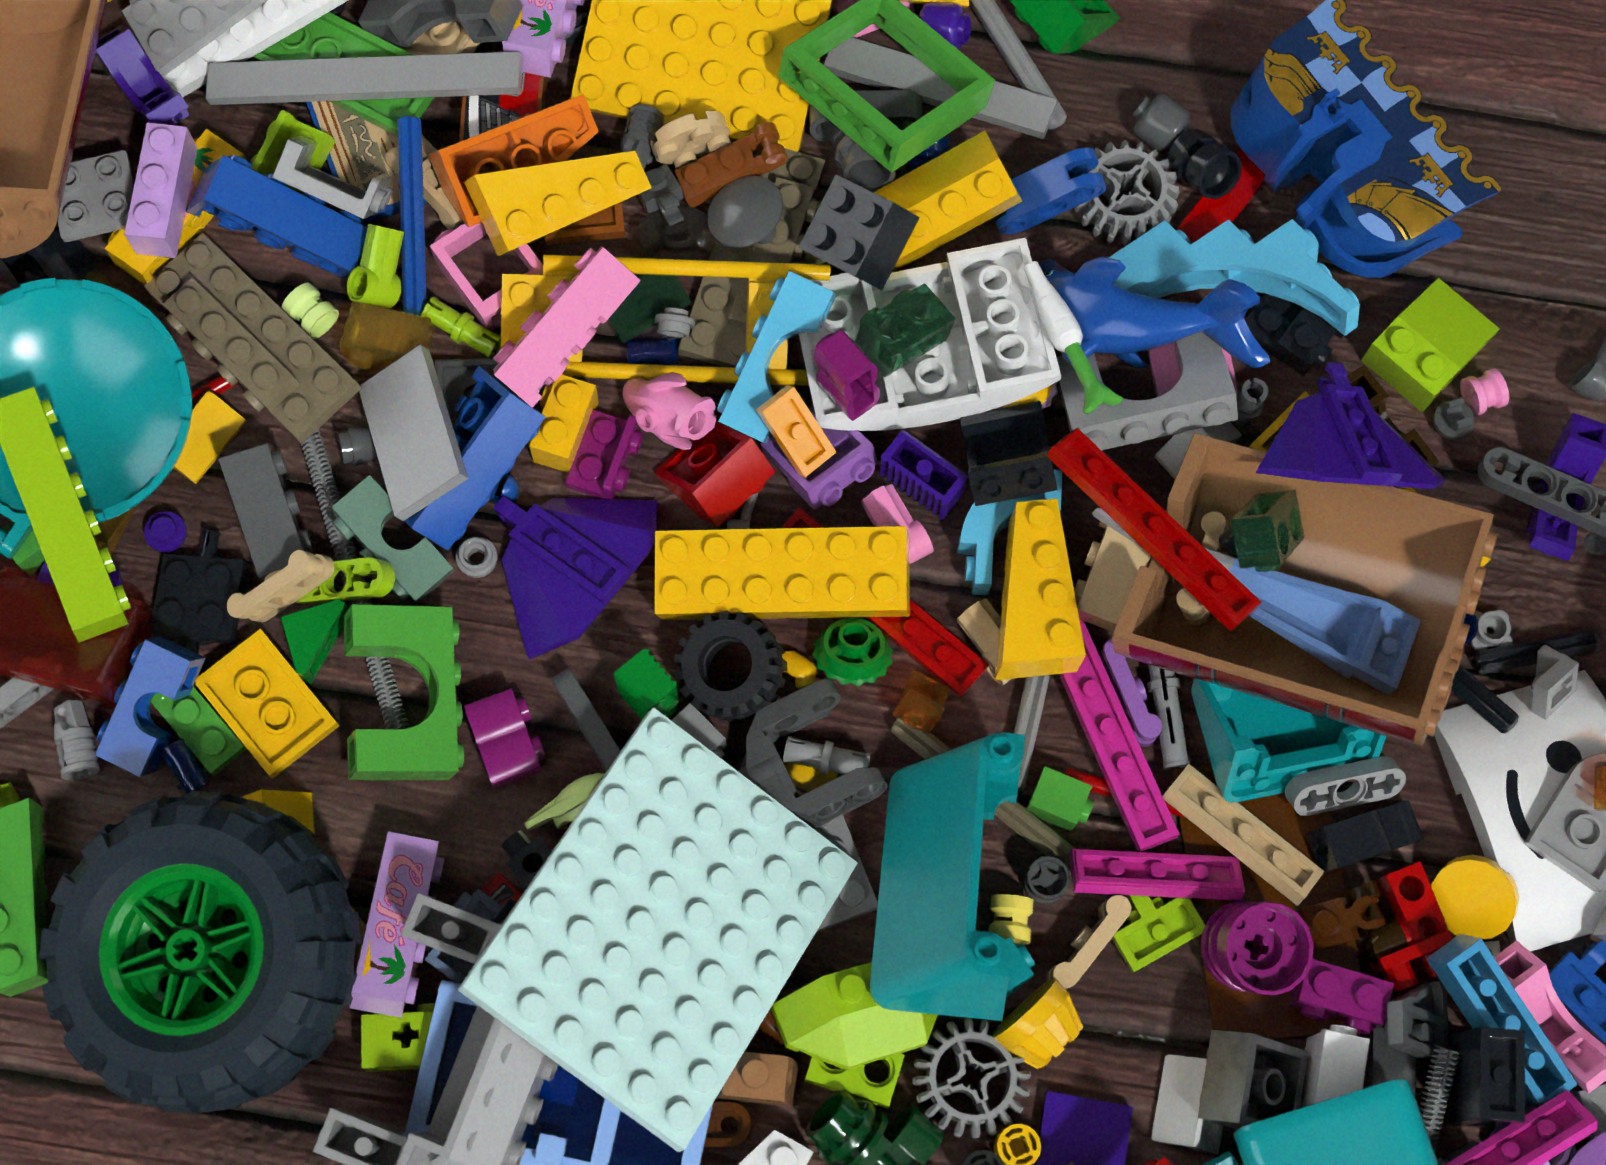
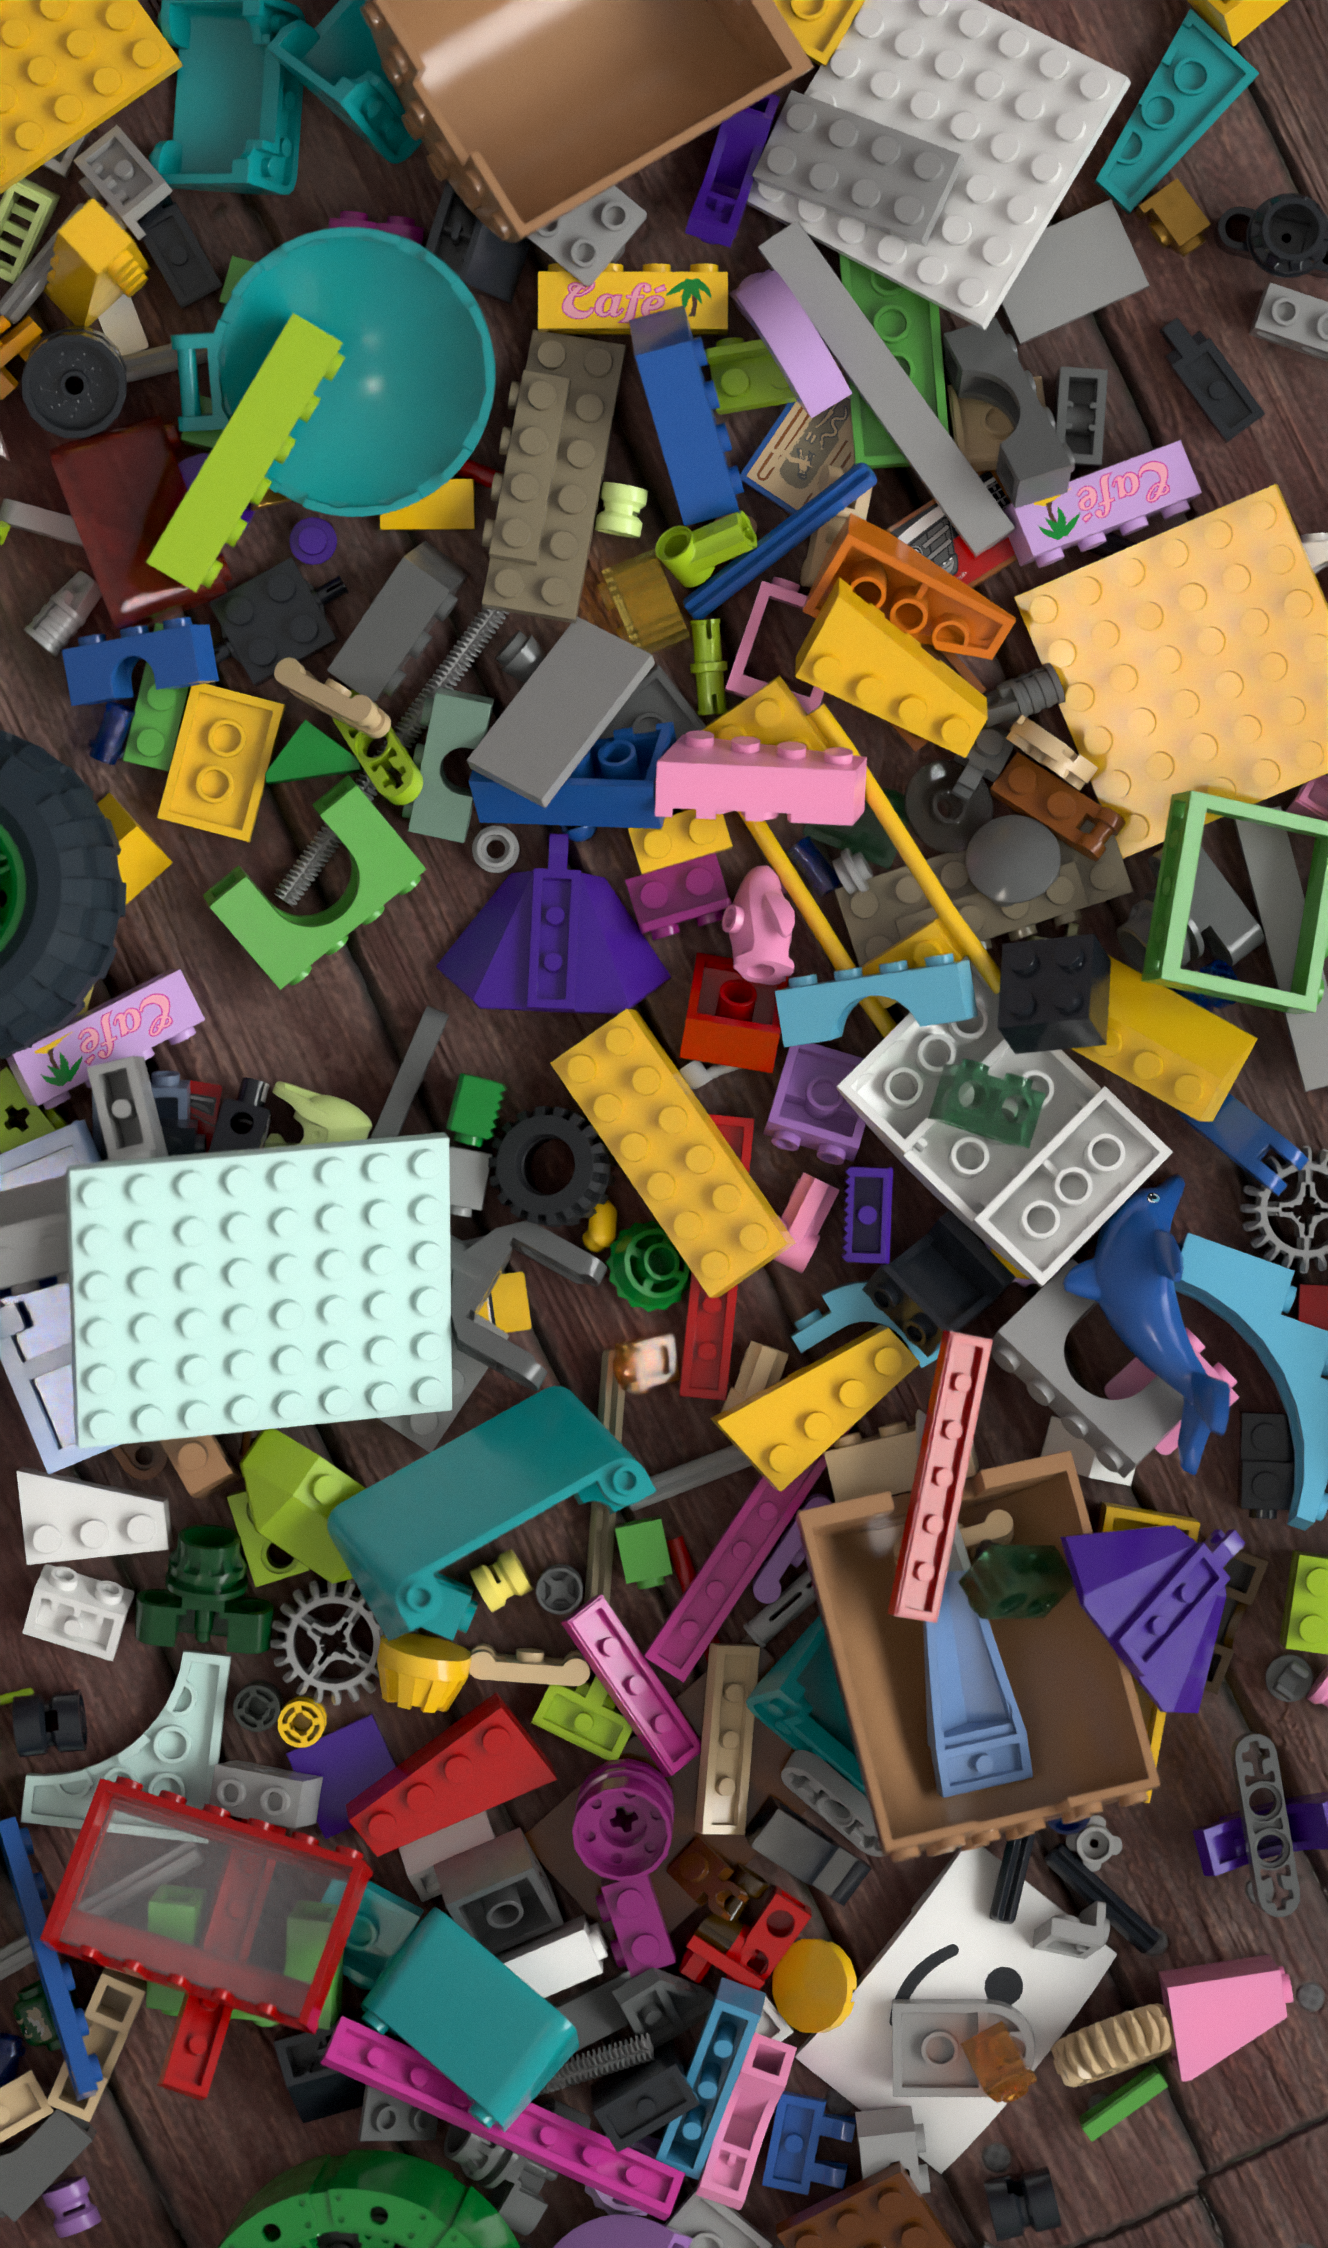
camera: 55 degrees right, 15 degrees up
lavender brick [124,123,198,258] -> none
light grey panel [273,136,393,219] -> none
magenta brick [464,688,546,789] -> none
light orange plate [756,385,836,477] -> none
light grey pin [783,736,871,775] -> none
magenta brick [814,330,880,421] -> none
white piece [1023,261,1123,414] -> none
dark grey pin [1230,378,1269,430] -> none
none -> red wedge [346,1692,558,1857]
none -> lavender arch [729,269,852,418]

